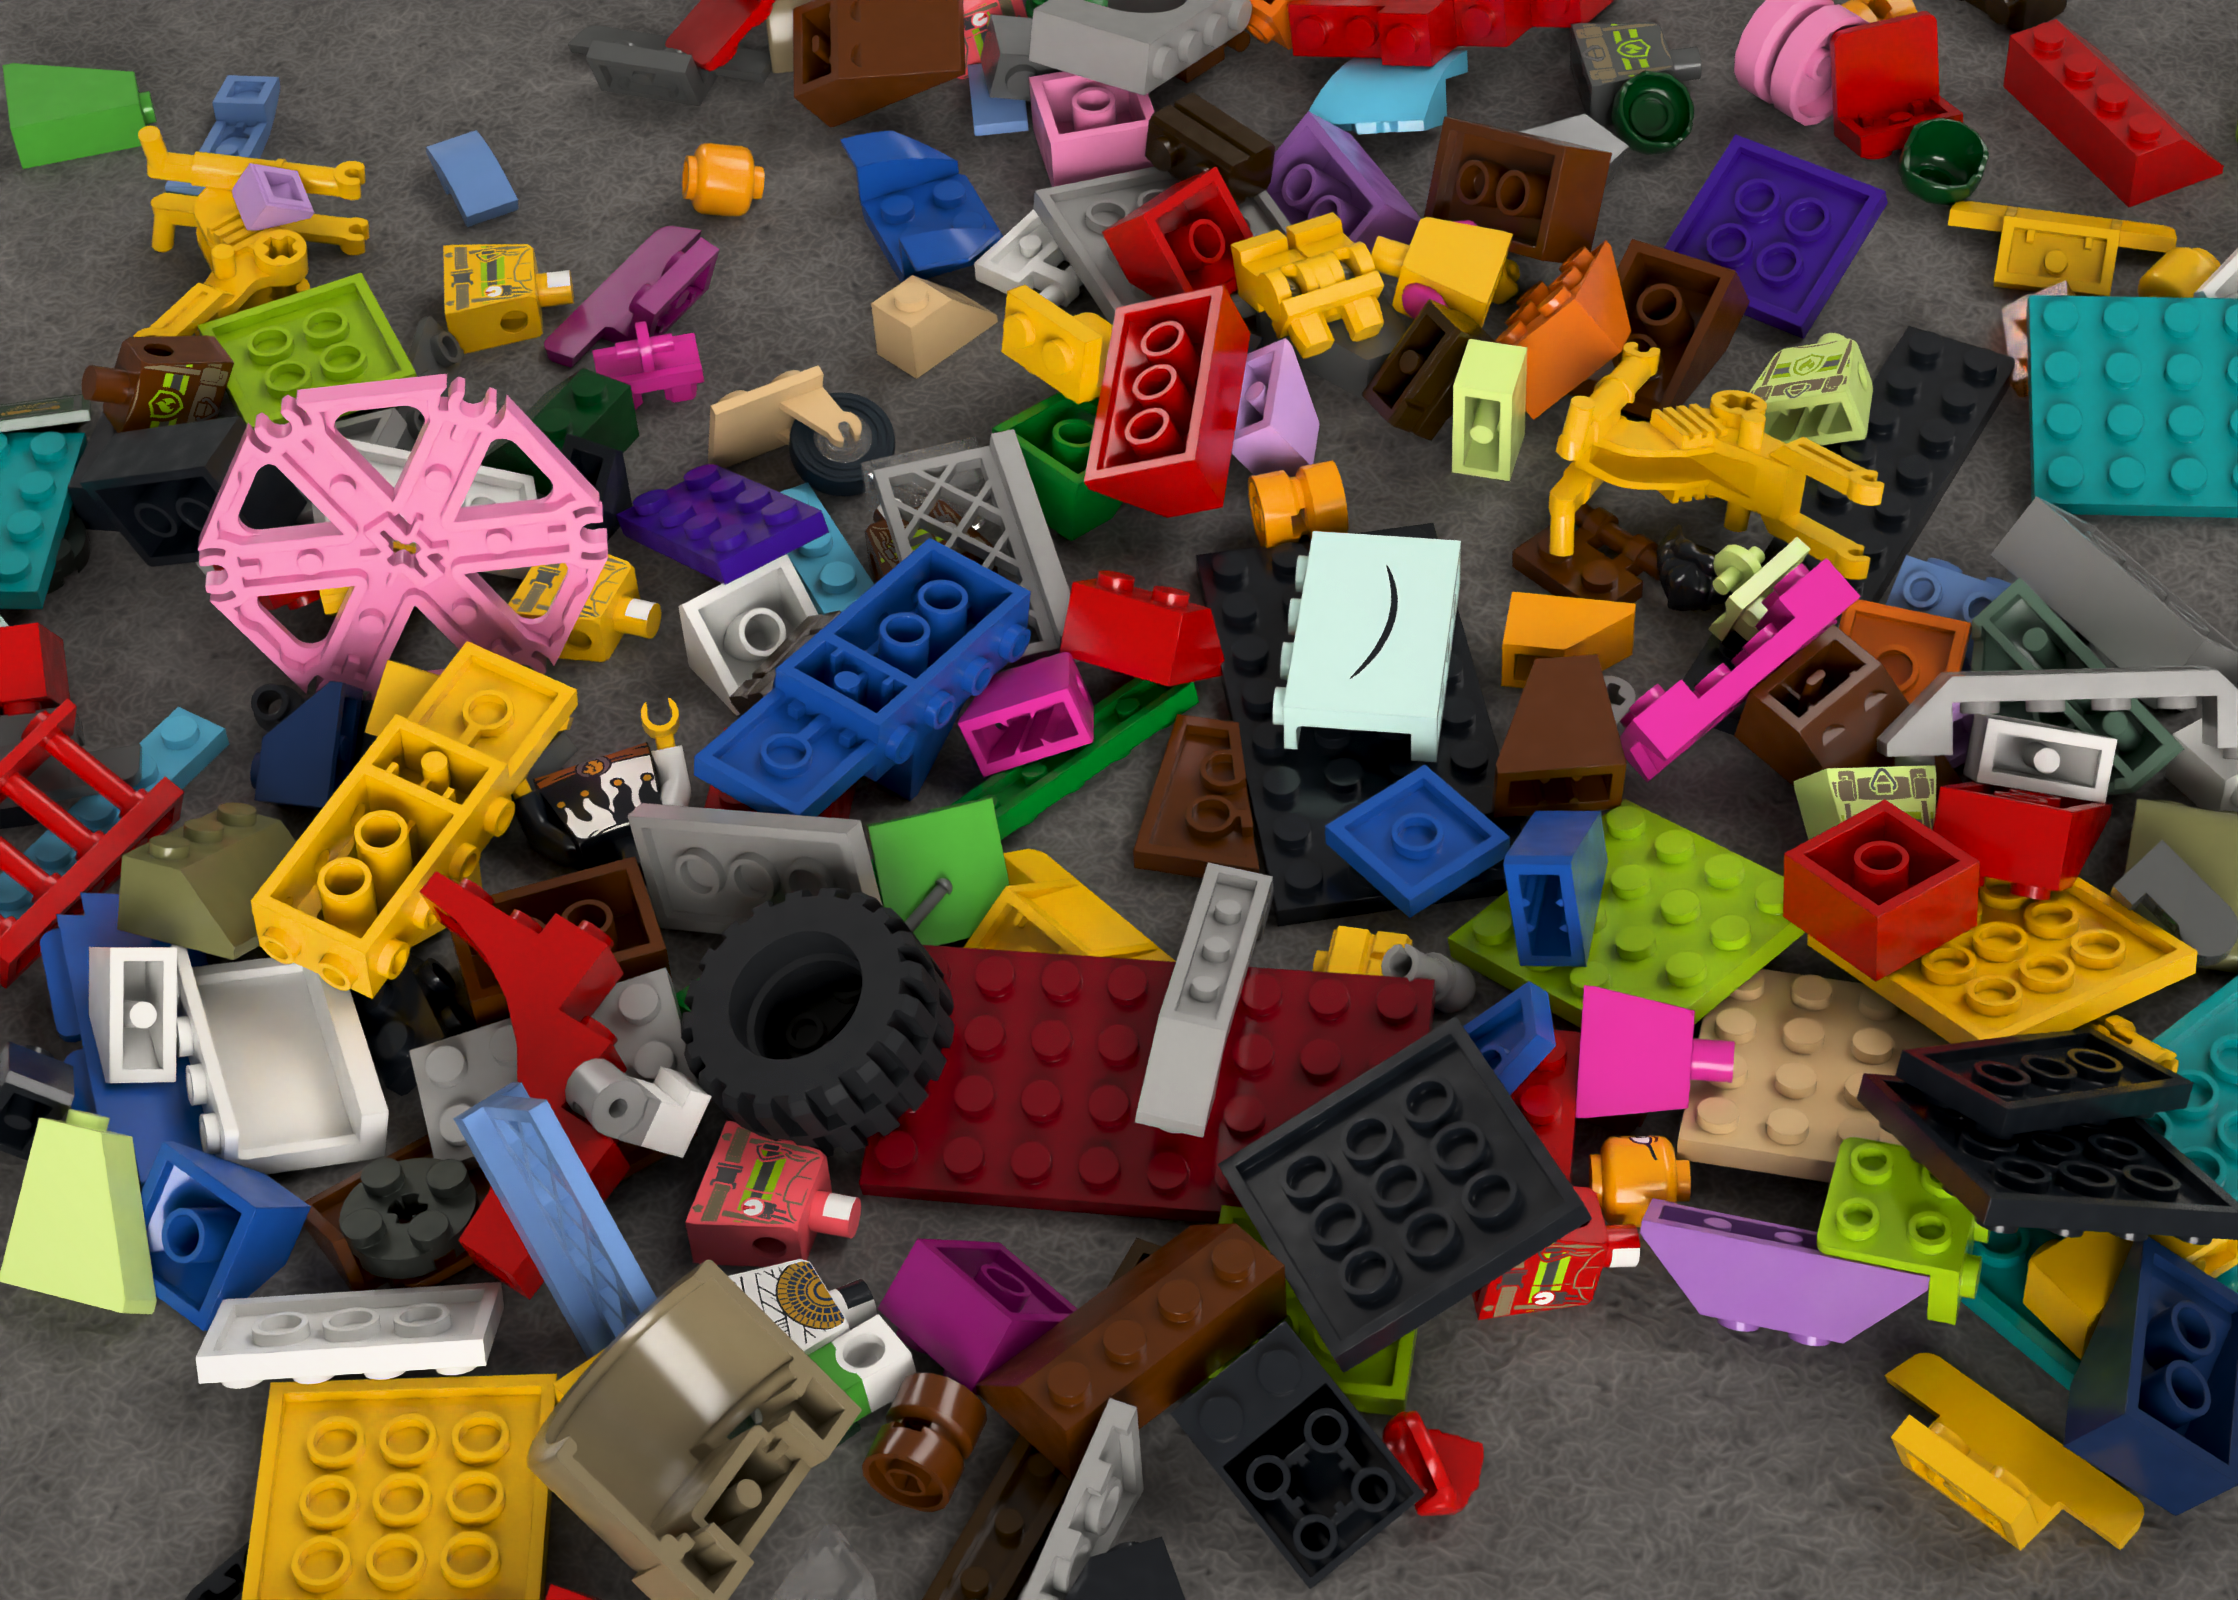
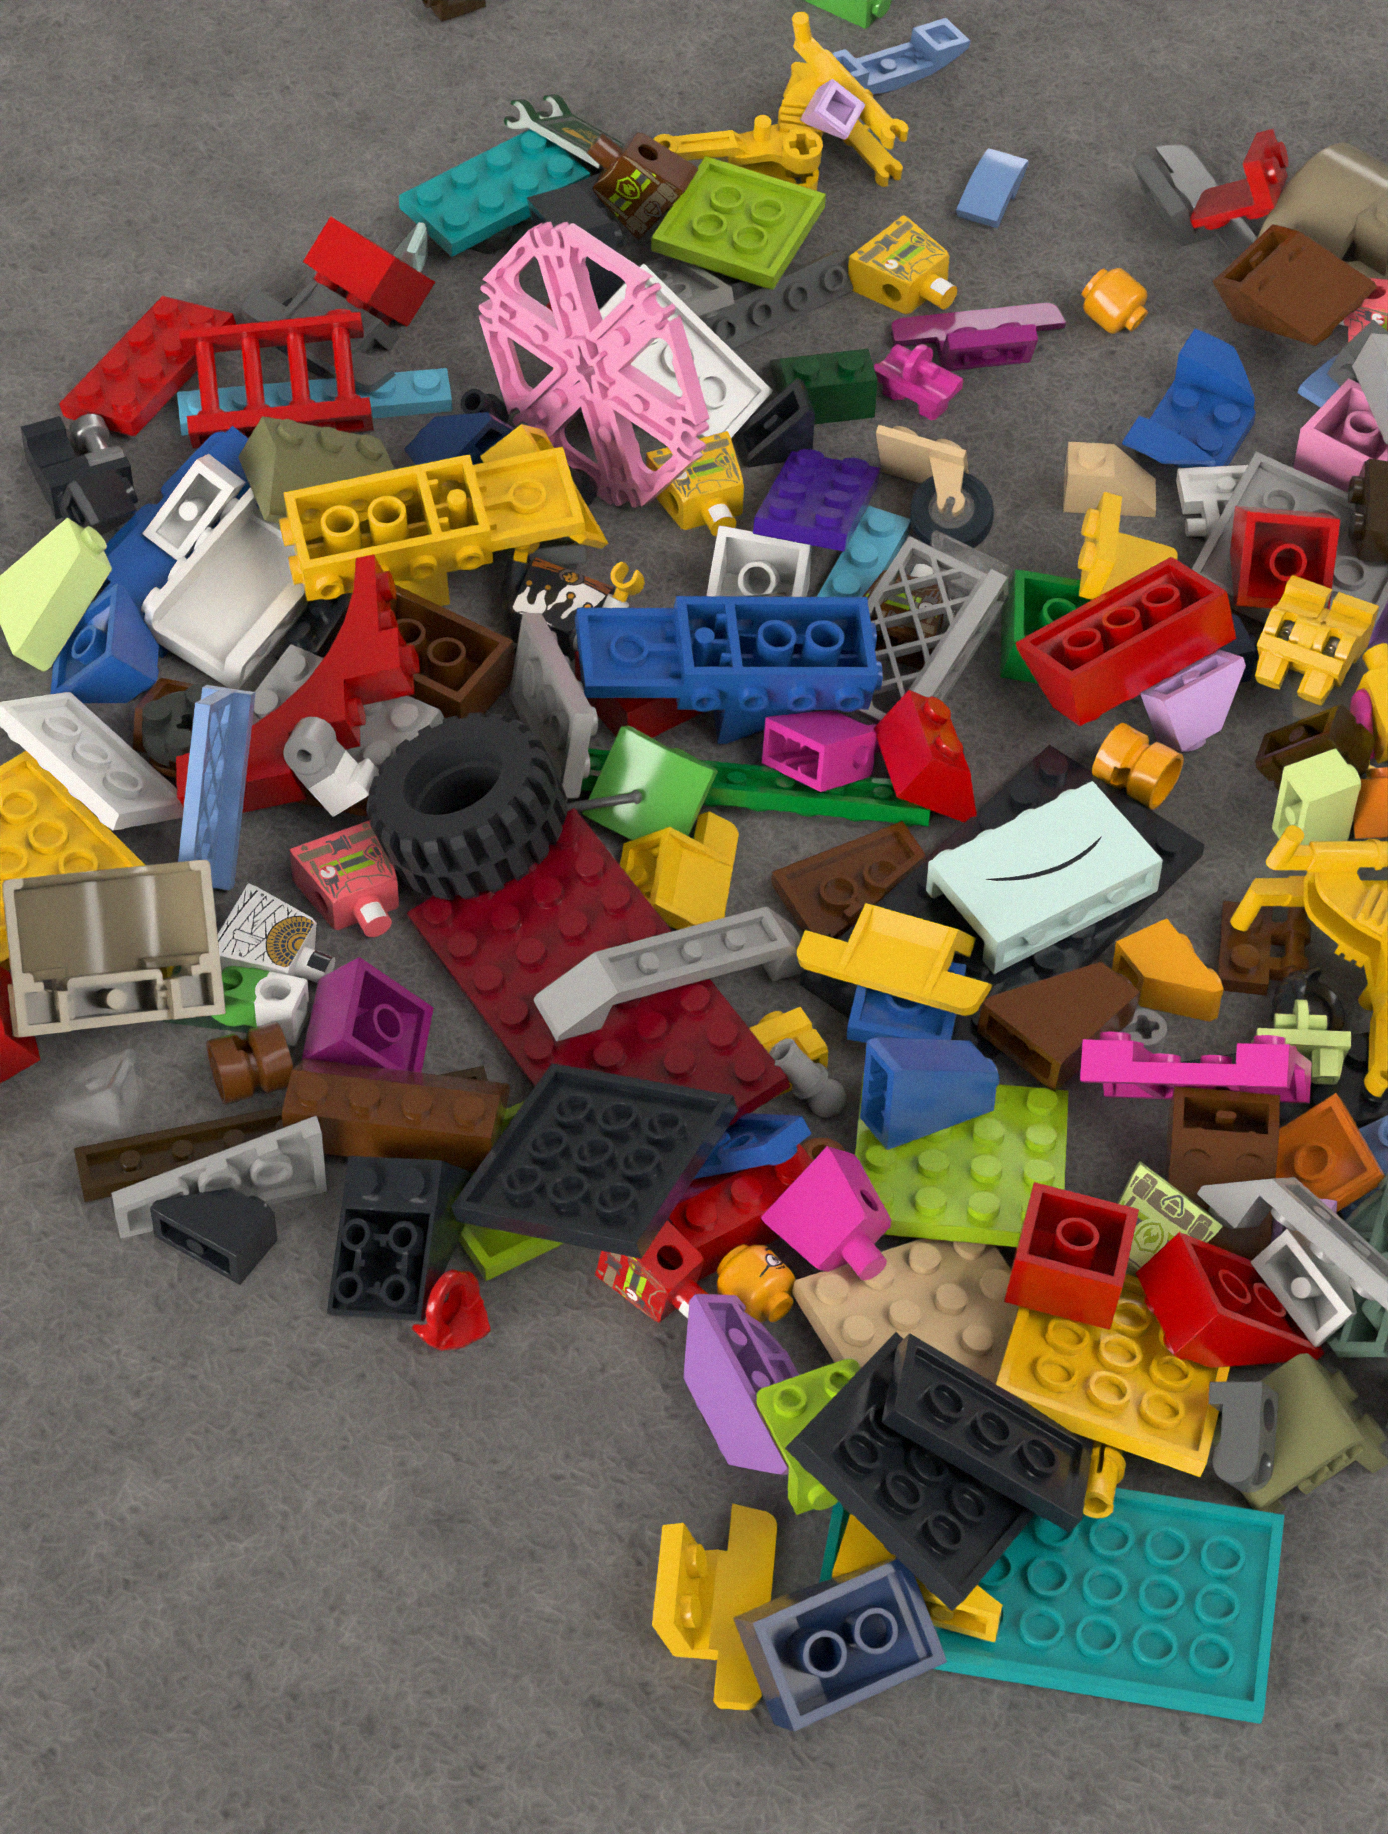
camera: 45 degrees right, 5 degrees up
none -> yellow plate [797,903,993,1016]

